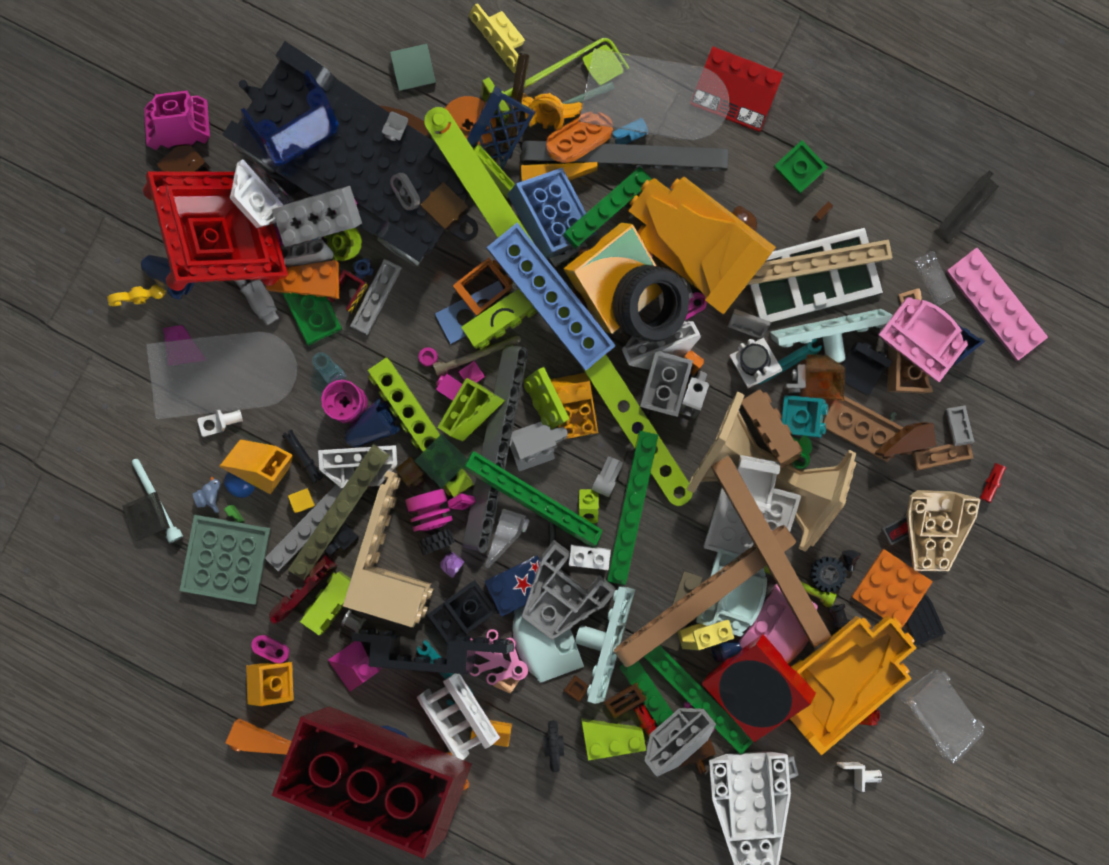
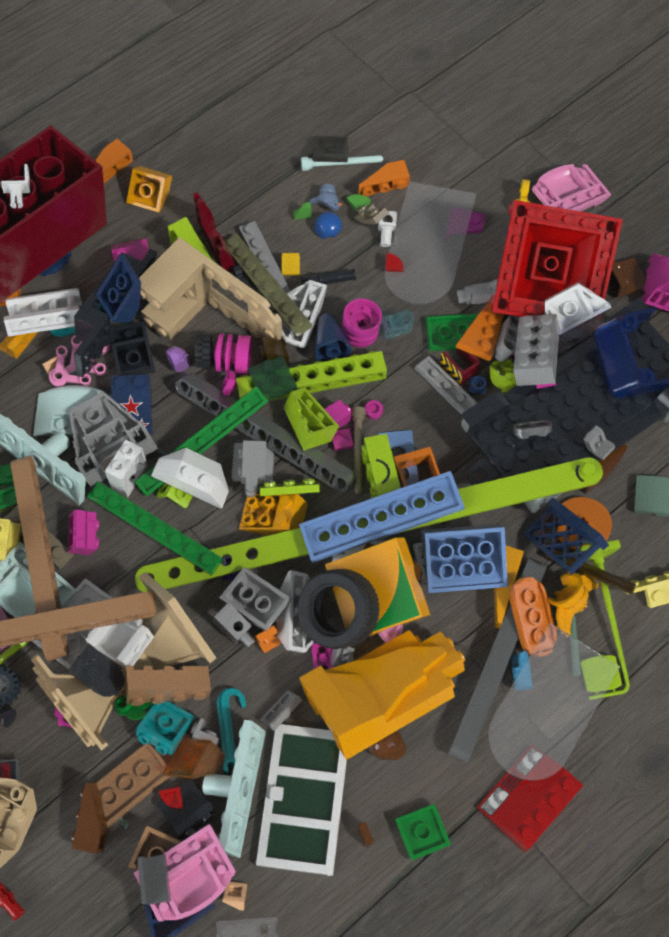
camera: 110 degrees right, 20 degrees down
sand green plate [179,515,271,605] -> none
light orange slope [219,439,293,494] -> none
dark pink plate [251,635,290,663] -> none
clear orange piece [421,182,468,229] -> none
lime plate [473,144,515,198] -> none
clear slope [485,509,530,568] -> none
green plate [562,167,652,249] -> none
reddish brown tile [563,675,589,702] -> none
light grey piece [591,456,623,498] -> none
piece [730,337,782,388] -> none
tan plate [746,240,893,286] -> none
medium nougat tile [912,443,973,471] -> none
light grey plate [945,406,974,447] -> none
none -> white bracket [1,164,30,208]
none -> dark pink brick [68,510,99,555]
none -> black window [68,644,124,697]
none -> dark blue slope [96,254,141,322]
none -> dark grey panel [137,854,171,905]
none -> white wedge [151,448,229,509]
none -> red tile [159,786,184,809]
none -> bright green tile [346,194,371,212]
none -> dark tan slope [354,204,389,224]
none -> orange slope [358,160,410,196]
none -> red tile [386,253,404,272]
none -> bright pink slope [532,164,611,211]

